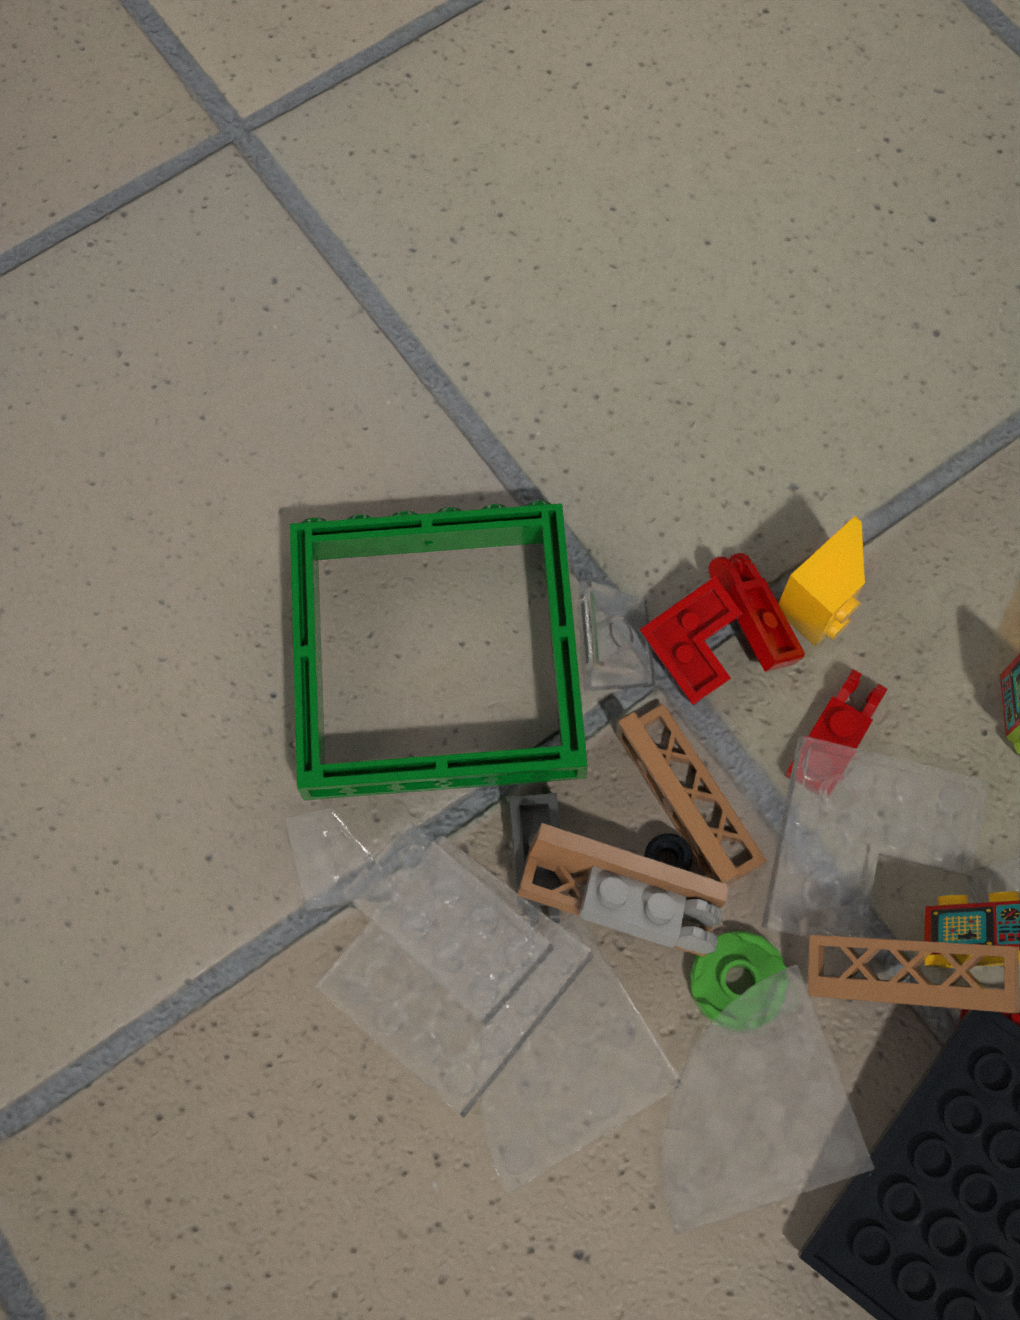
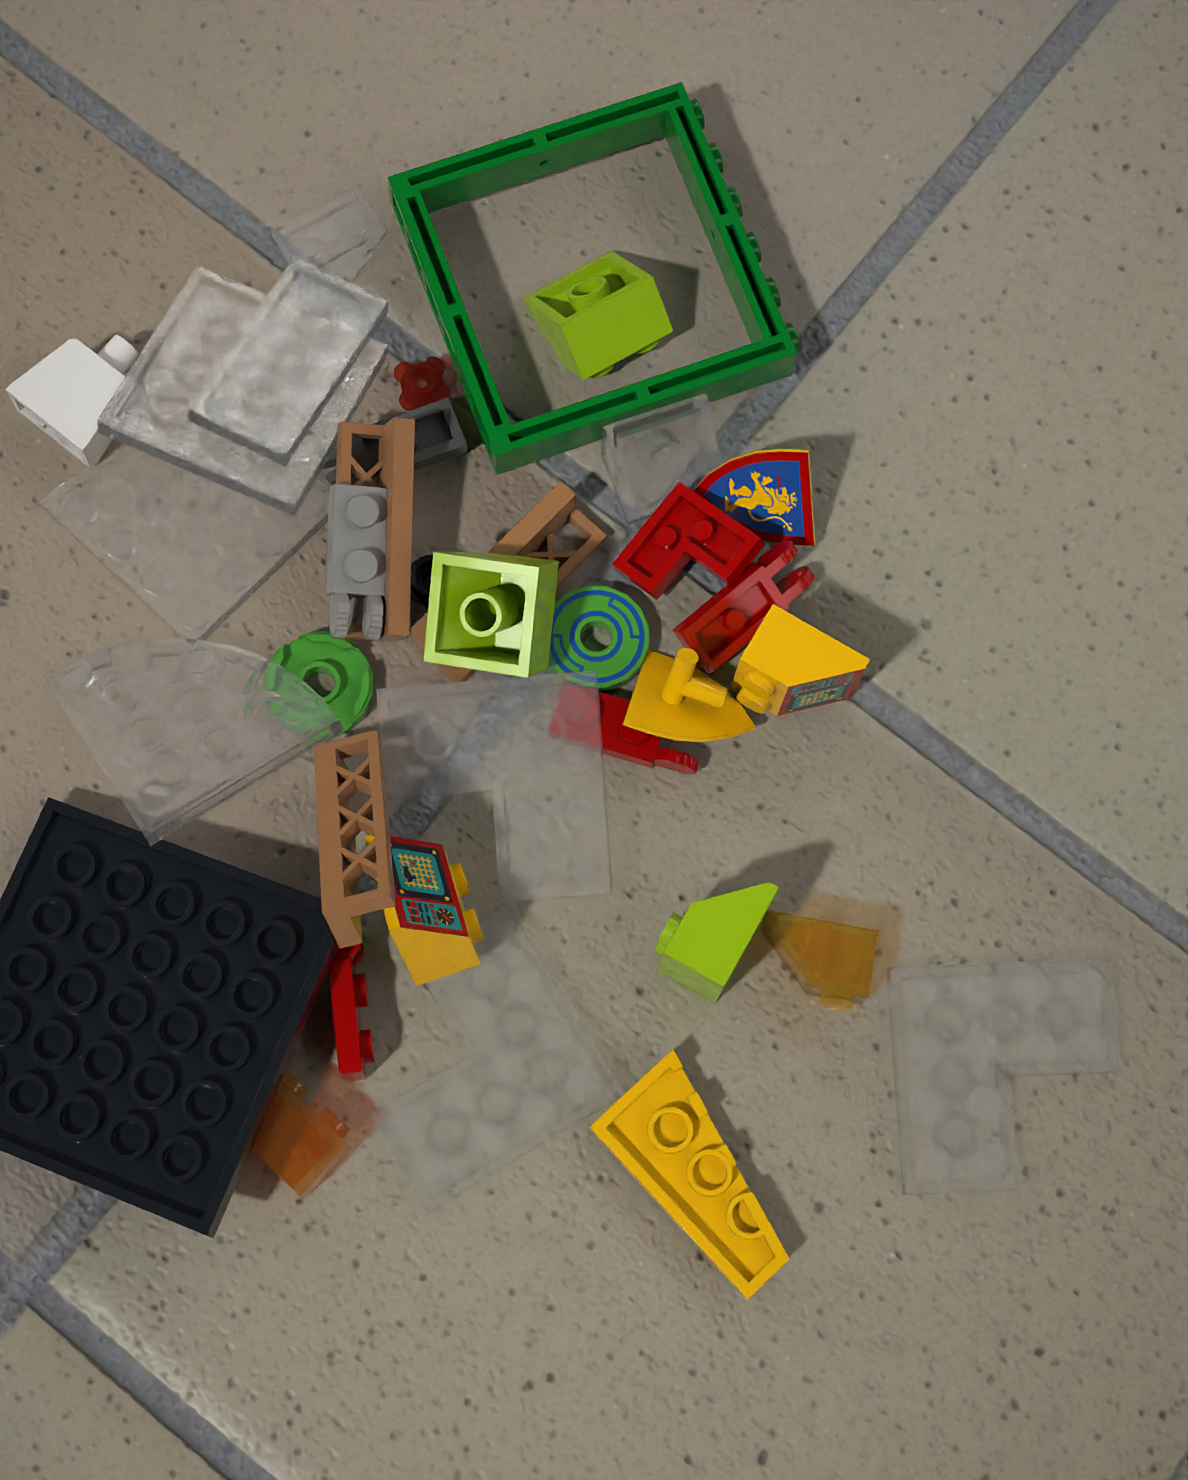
camera: 65 degrees right, 5 degrees up
none -> white torso [5,334,140,470]
none -> clear red plate [394,356,451,411]
none -> lime slope [423,551,559,678]
none -> lime slope [523,251,674,381]
none -> bright green tile [548,586,649,693]
none -> yellow shield [623,648,755,742]
none -> shield [693,449,815,546]

